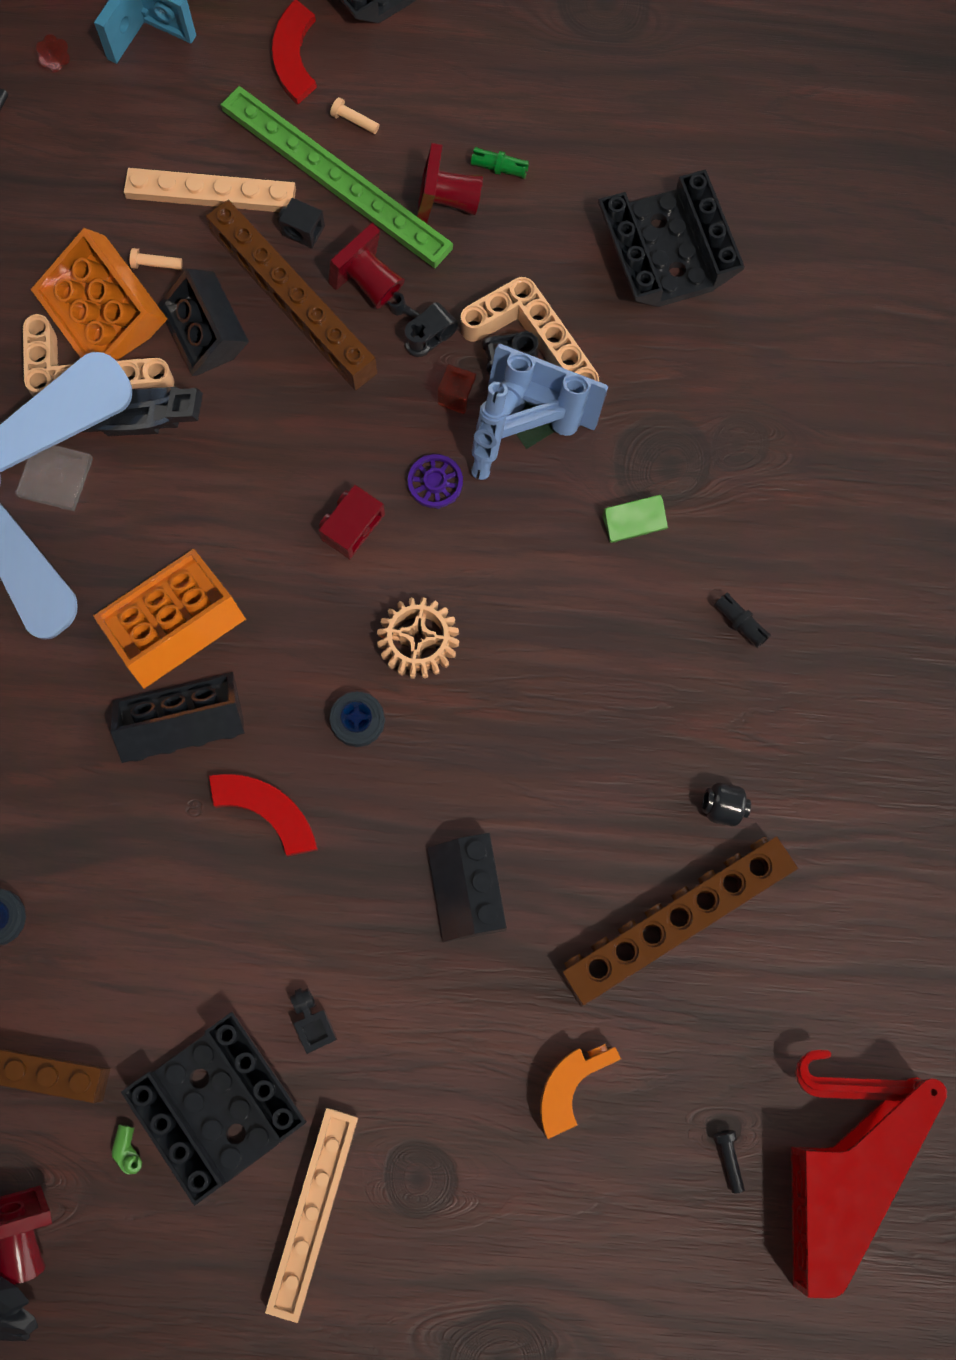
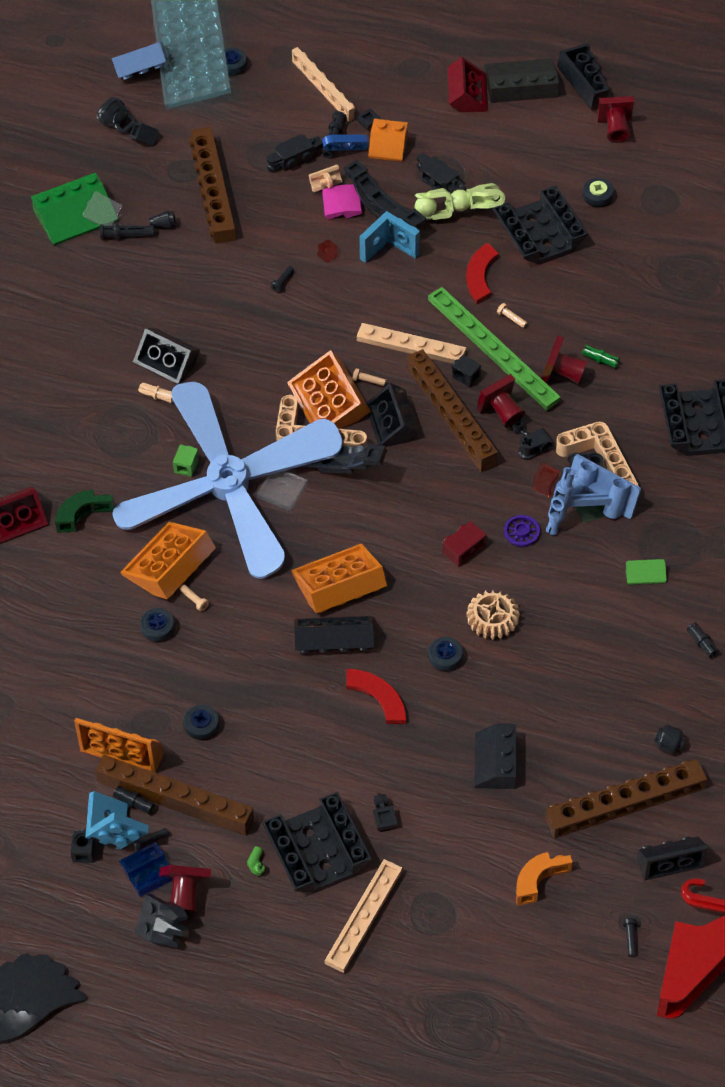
camera: 15 degrees right, 20 degrees down
none -> black slope [637,836,708,881]

